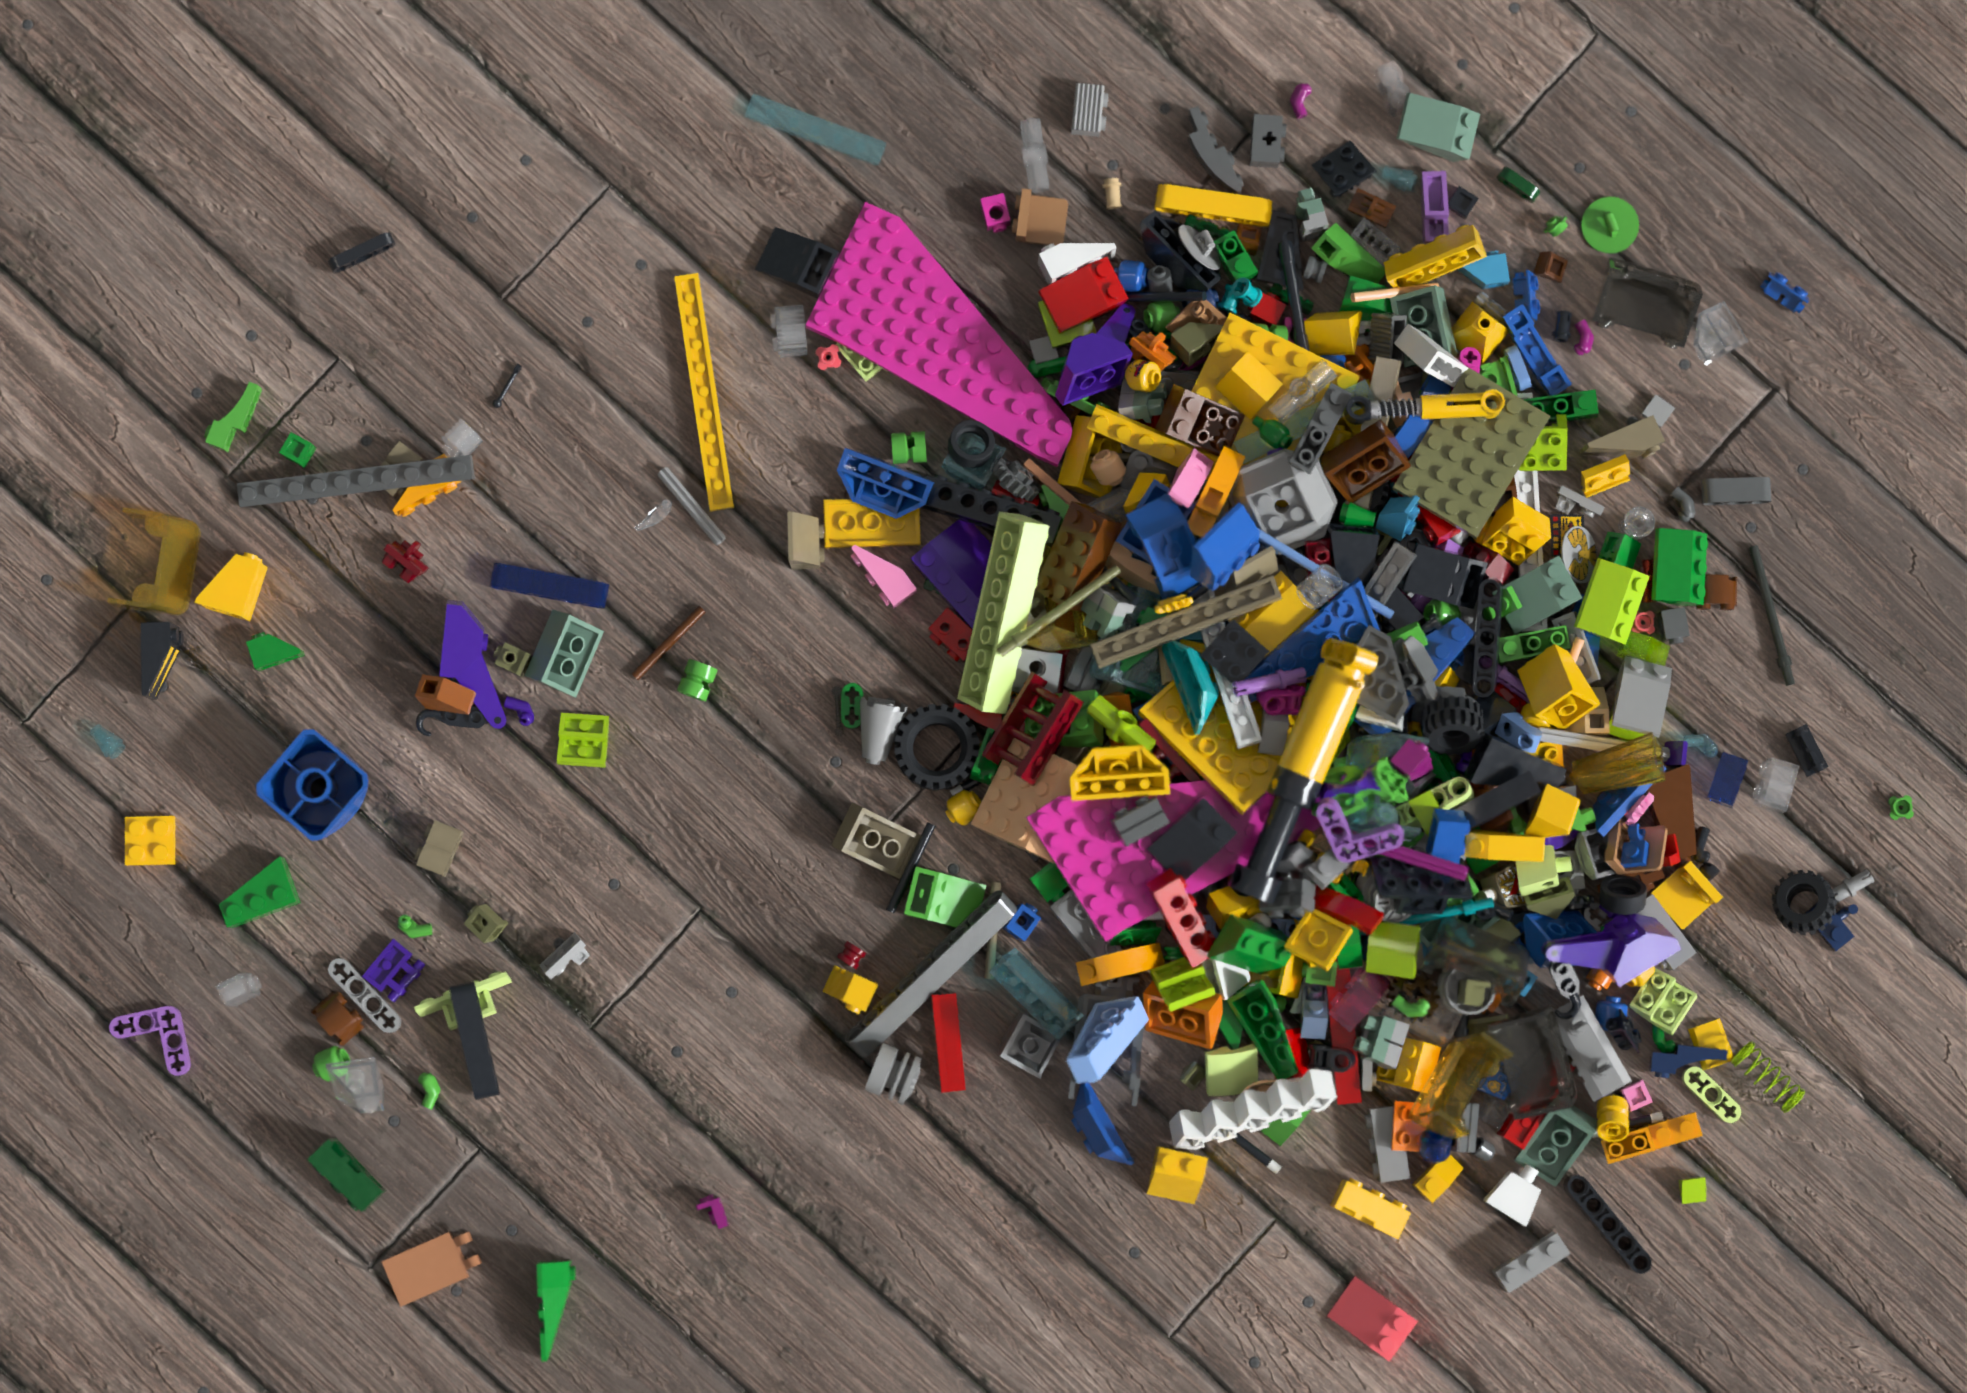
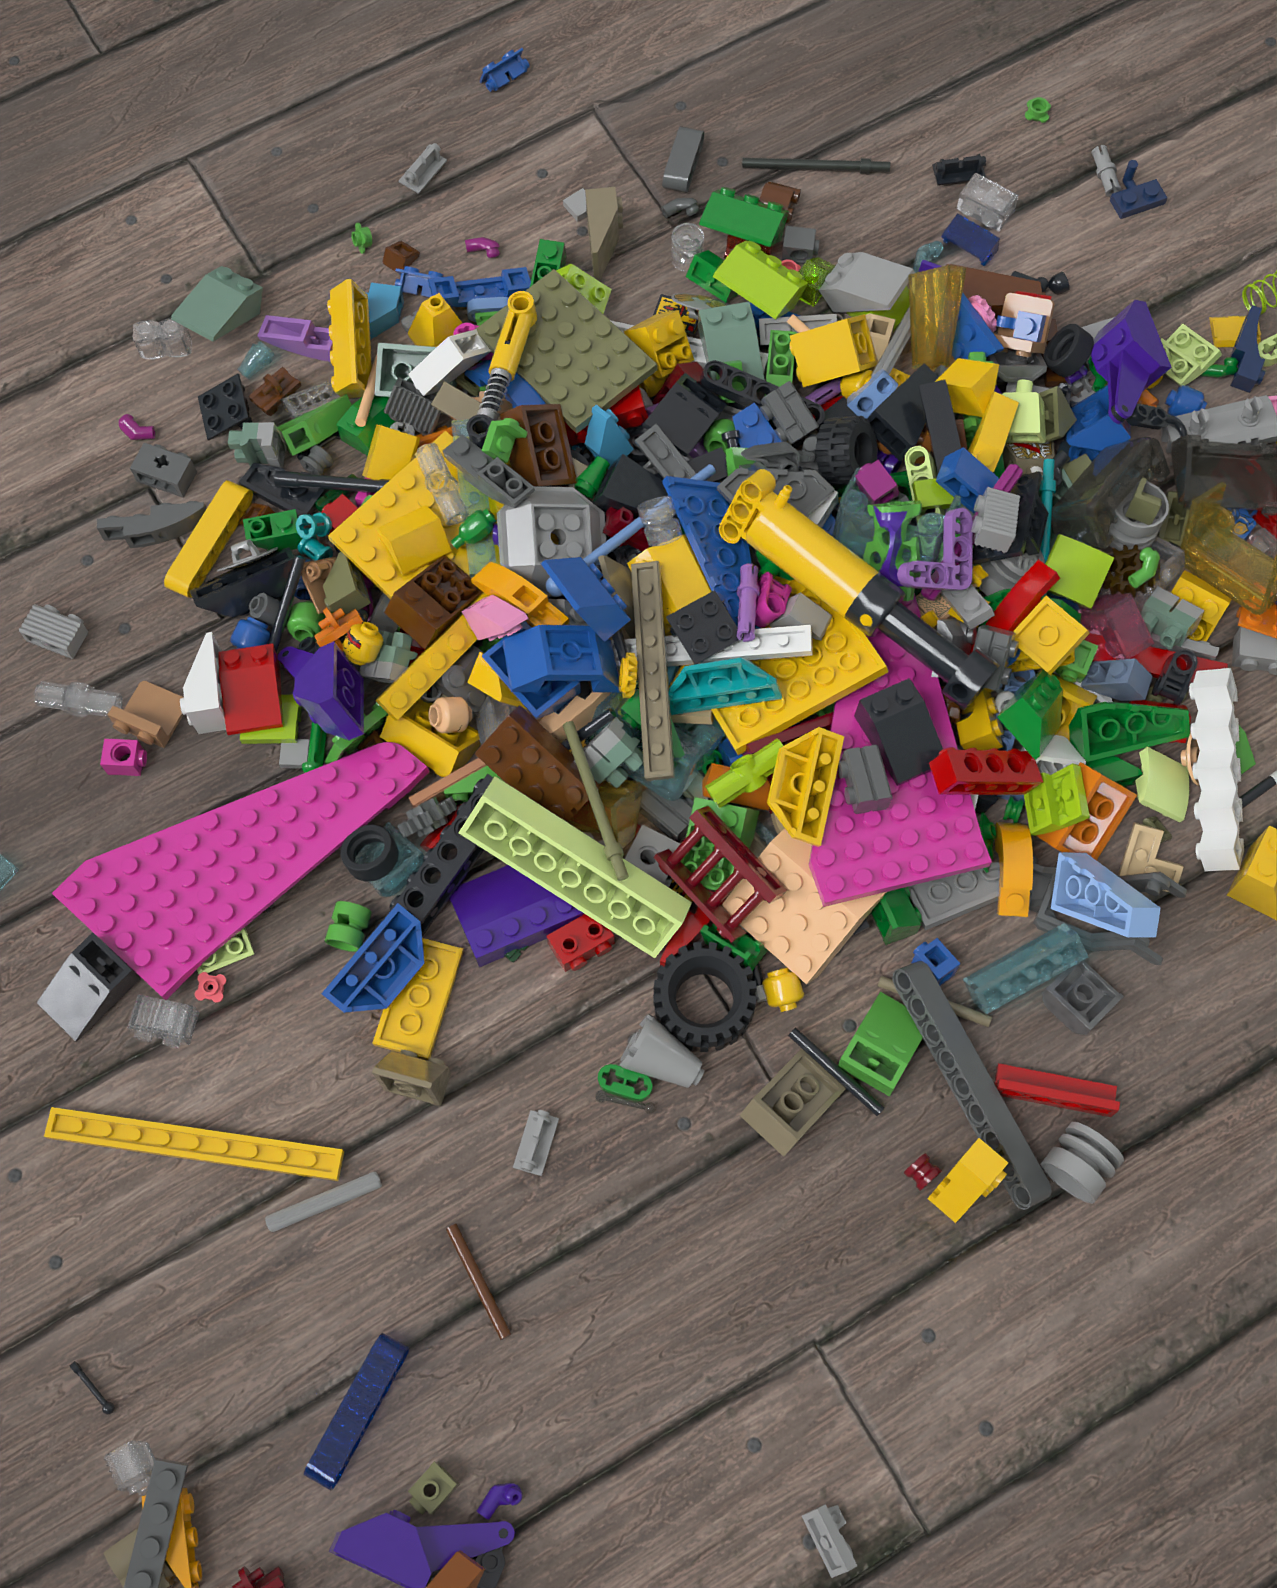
camera: 65 degrees left, 15 degrees down
sand green slope [524,609,604,698] -> none
lime slope [557,713,609,768] -> none
clear bar [635,499,672,531] -> none
bright green wheel [677,659,718,702] -> none
magenta bracket [696,1194,729,1229] -> none
bright pink slope [851,545,917,608] -> none
blue wedge [1071,1082,1134,1165] -> none
tan pin [1102,178,1122,209] -> none
dark green axle [1184,214,1230,239] -> none
black tile [1448,186,1479,219] -> none
dark green beam [1497,167,1540,203] -> none
black pin [1552,311,1572,343] -> none
light grey hinge [1555,486,1605,518] -> none
yellow plate [1581,454,1630,498] -> none
bright green shield [1582,197,1639,253] -> none
clear smoke windscreen [1592,258,1703,349] -> none
black hinge [1606,1009,1642,1053] -> none
yellow bracket [1650,861,1723,929] -> none
clear slope [1693,301,1749,366] -> none
black tyre [1772,870,1837,935] -> none
none -> light grey hinge [399,143,447,194]
none -> bright green bracket [482,418,528,463]
none -> light grey hinge [513,1110,559,1176]
none -> dark grey brick [760,381,819,445]
none -> light grey brick [971,487,1020,553]
none -> tan plate [1118,822,1183,892]

